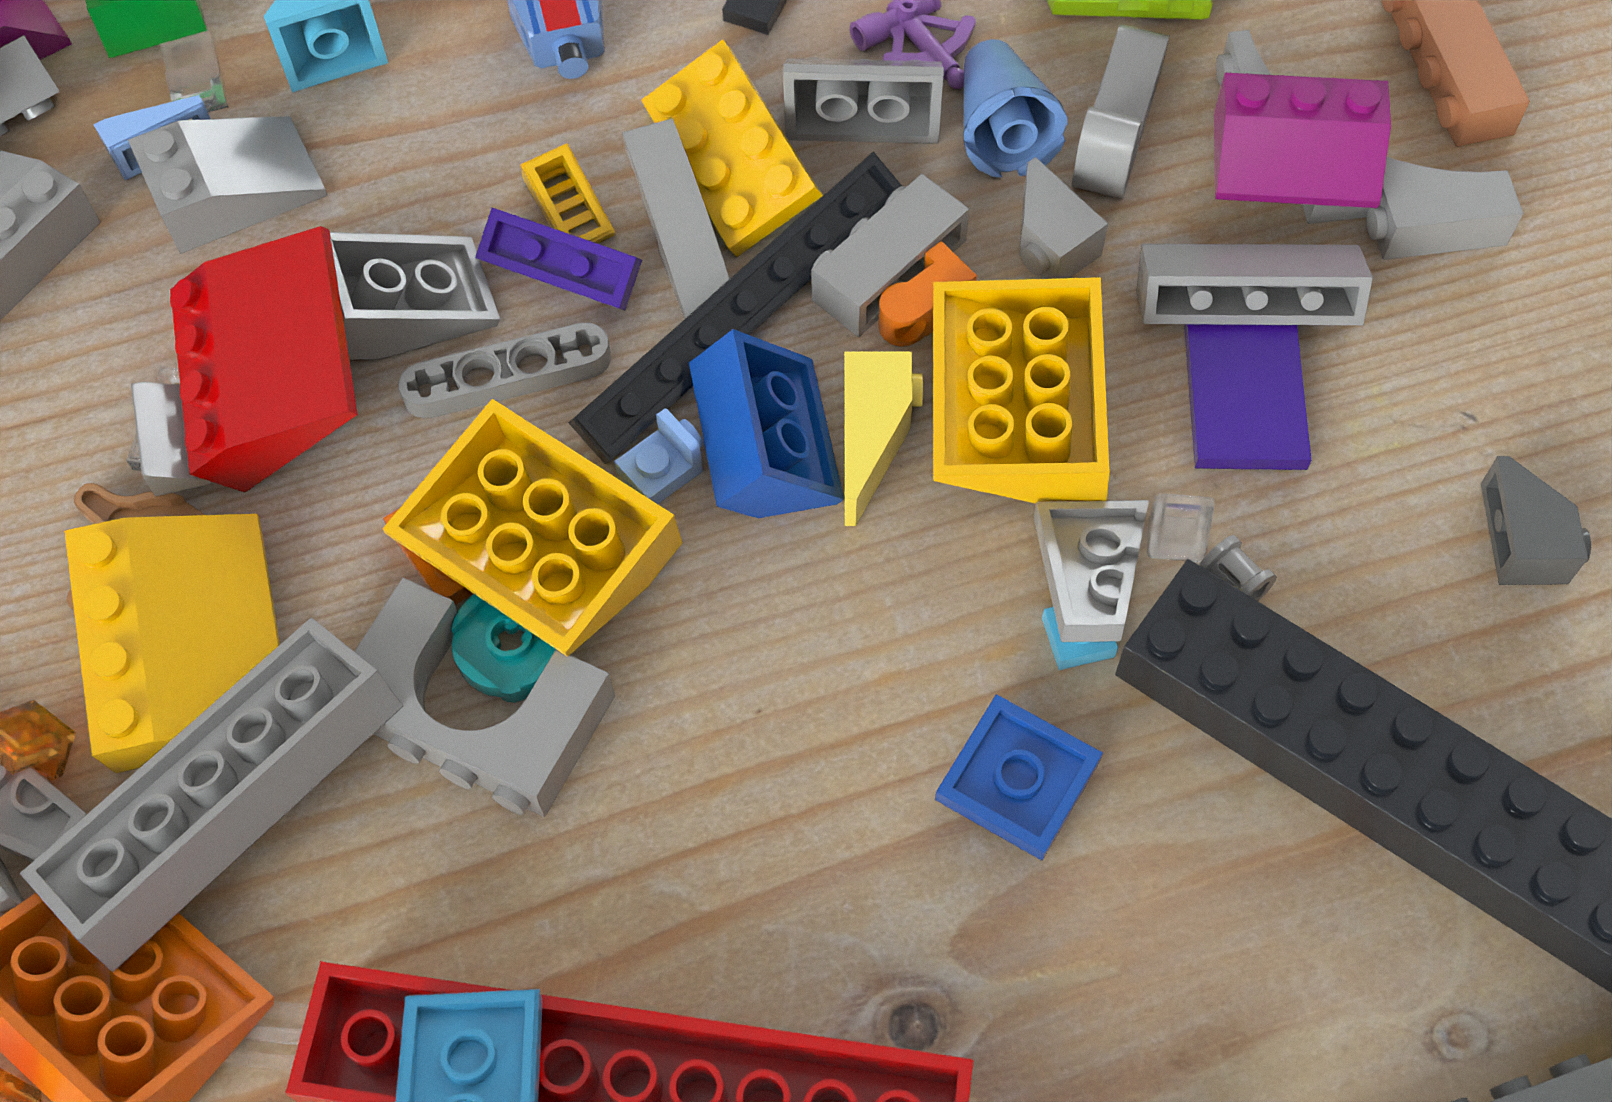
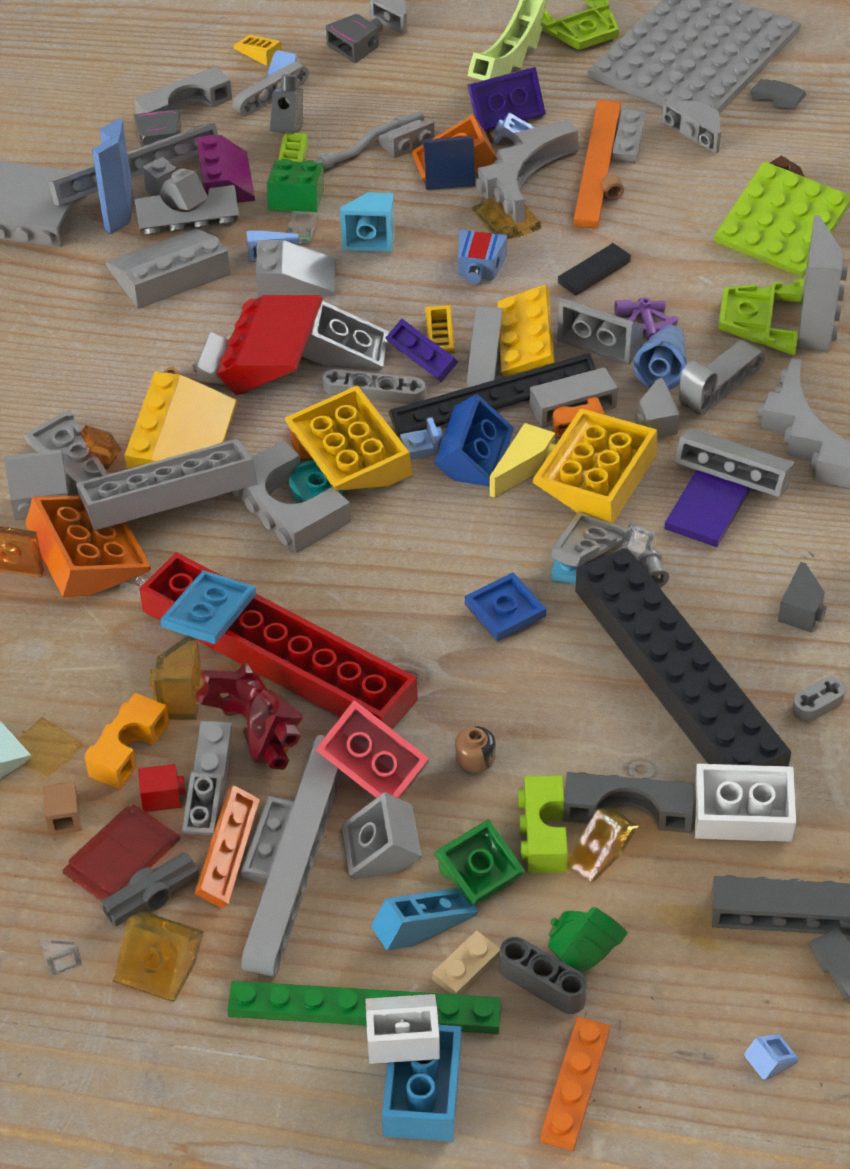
camera: 25 degrees right, 15 degrees down
magenta slope [1214,72,1391,208] -> none

